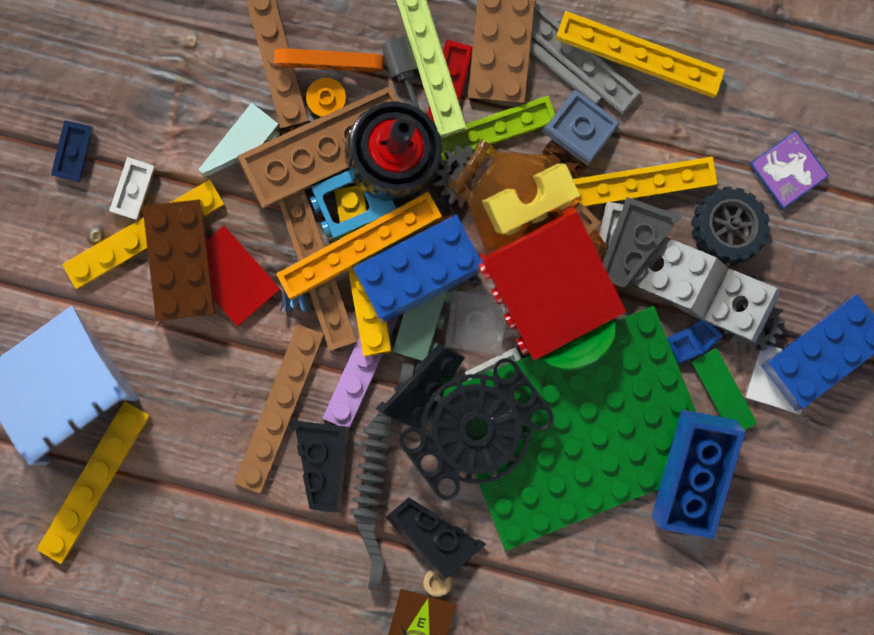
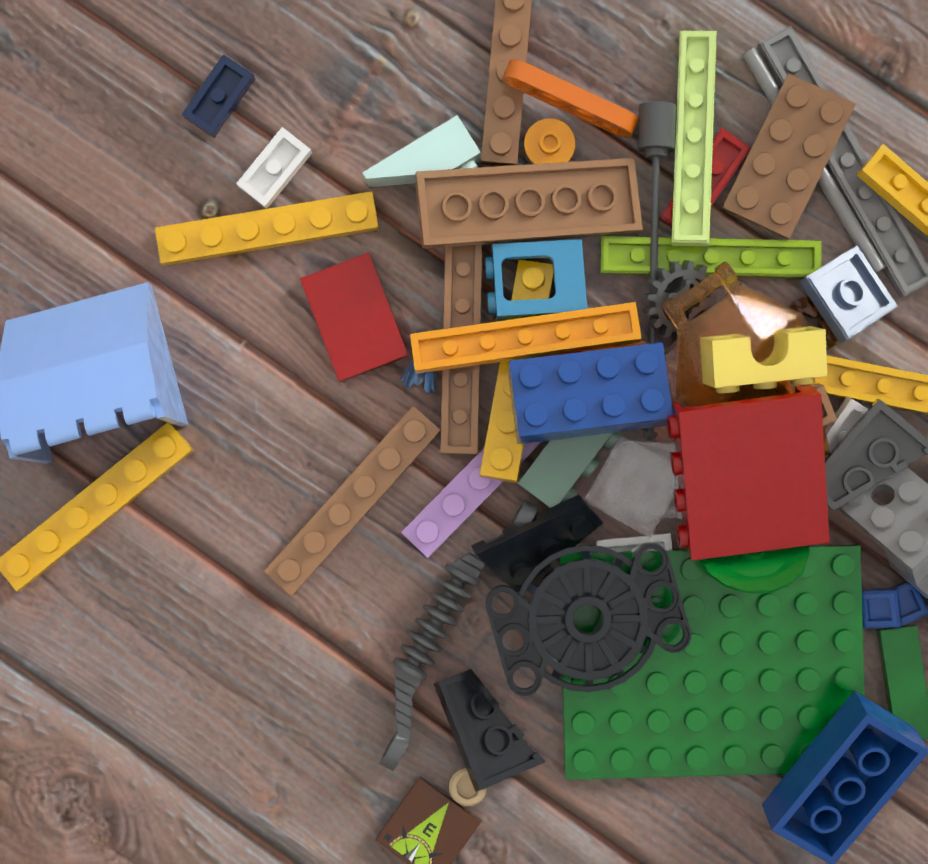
camera: 20 degrees right, 0 degrees up
reddish brown brick [142,199,216,321] -> none
black wing [292,420,349,513] -> none
black wheel [345,101,443,201] -> none

